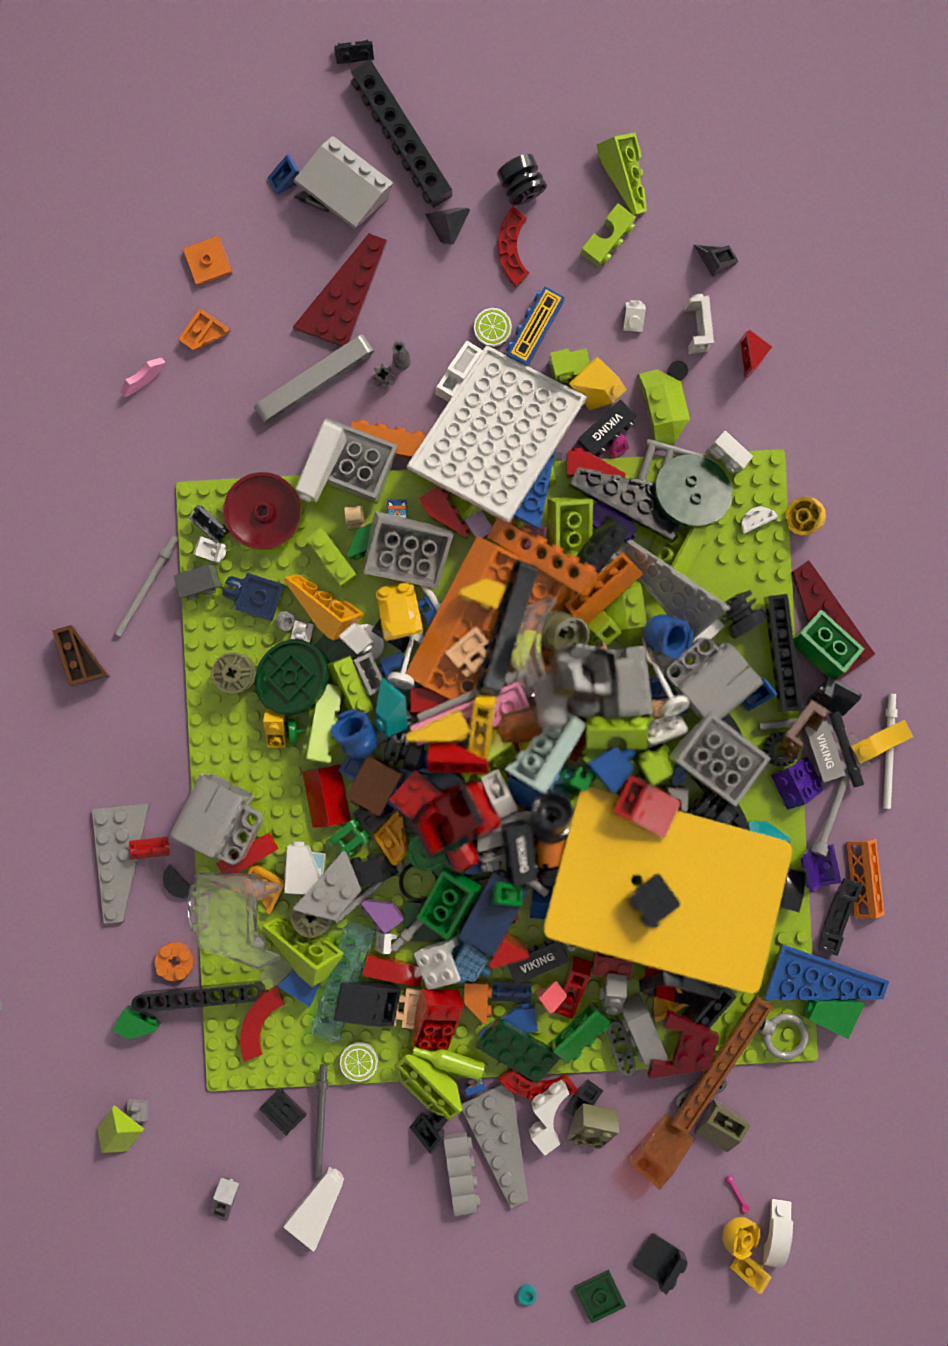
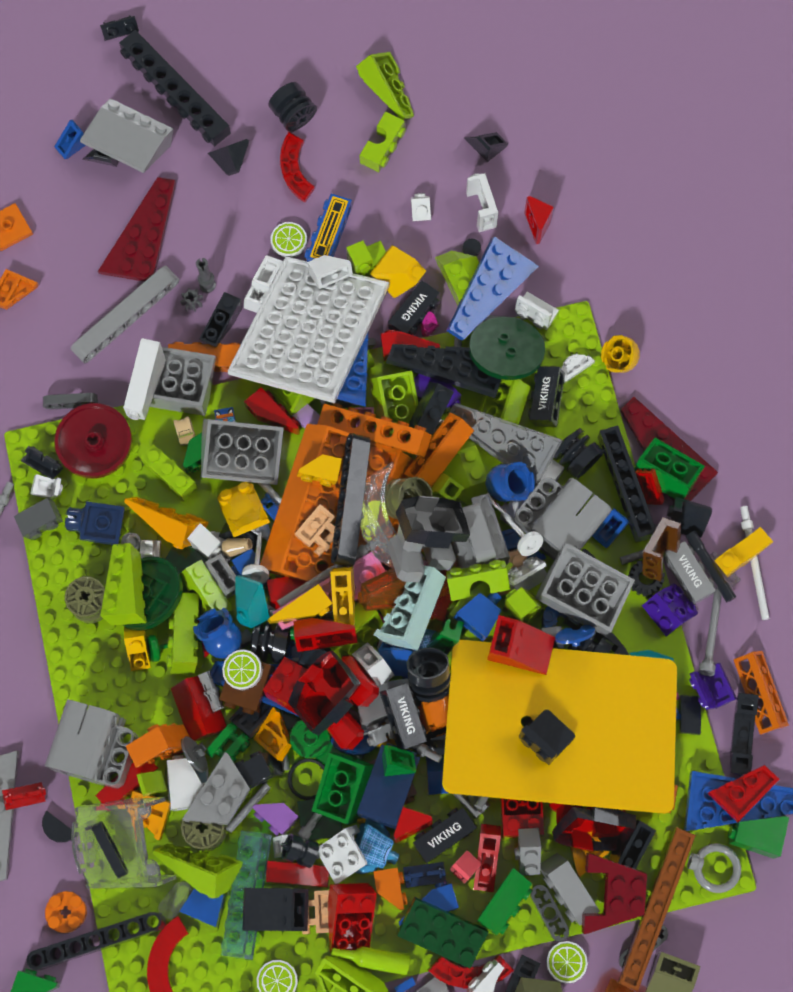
camera: 10 degrees left, 15 degrees down
none -> dark grey beam [43,393,98,409]
none -> black beam [91,821,129,878]
none -> lime wedge [100,543,147,626]
none -> orange wedge [126,723,190,768]
none -> lime slope [137,770,168,797]
none -> dark grey piece [181,736,208,772]
none -> light grey pin [198,670,225,712]
none -> black slope [199,292,242,347]
none -> tan cone [222,538,252,557]
none -> tile [222,649,263,690]
none -> black wheel [281,833,319,868]
none -> white slope [308,255,353,289]
none -> wing [446,237,539,341]
none -> black brick [528,366,565,427]
none -> lime tile [546,941,588,983]
none -> blue piece [555,625,595,647]
none -> red tile [635,468,665,505]
none -> red wing [708,765,780,822]

